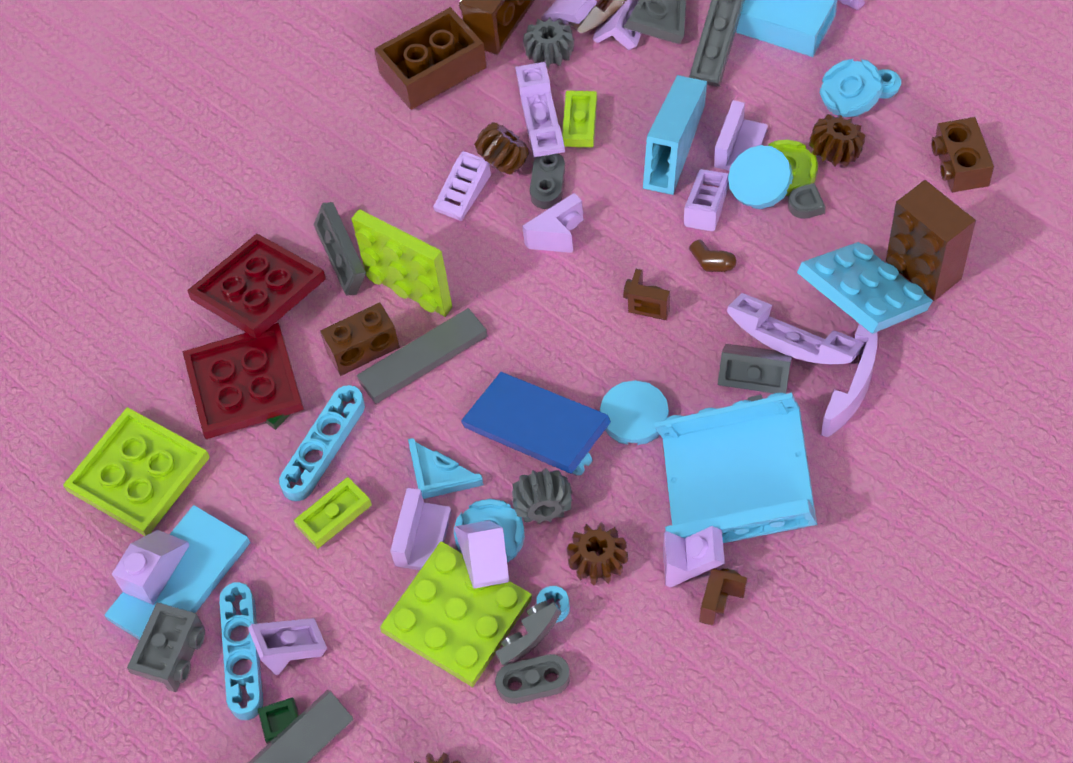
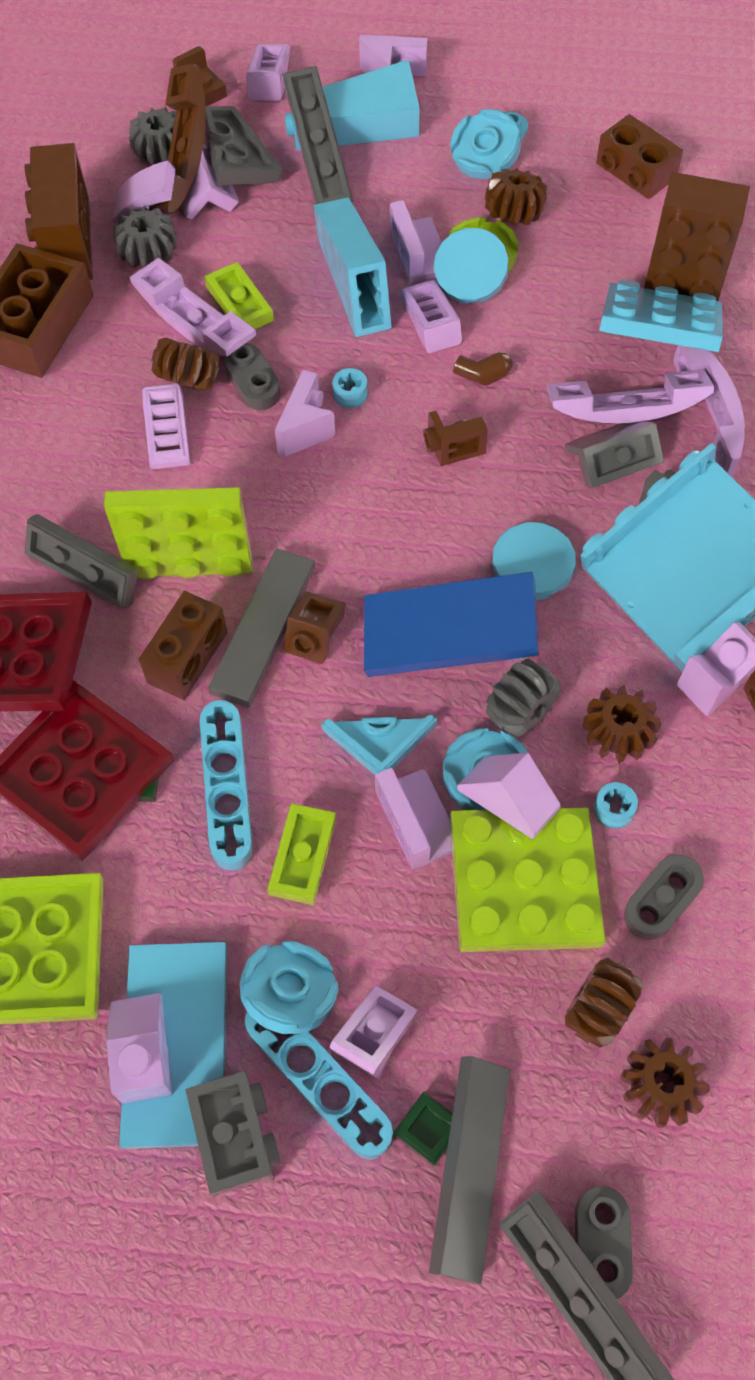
camera: 40 degrees left, 5 degrees up
dark grey slope [496,601,562,666] -> none
dark grey tile [788,183,826,219] -> none
none -> medium azure tile [239,941,339,1034]
none -> reddish brown bracket [284,591,346,664]
none -> medium azure bush [332,368,368,408]
none -> reddish brown gear [565,957,642,1048]

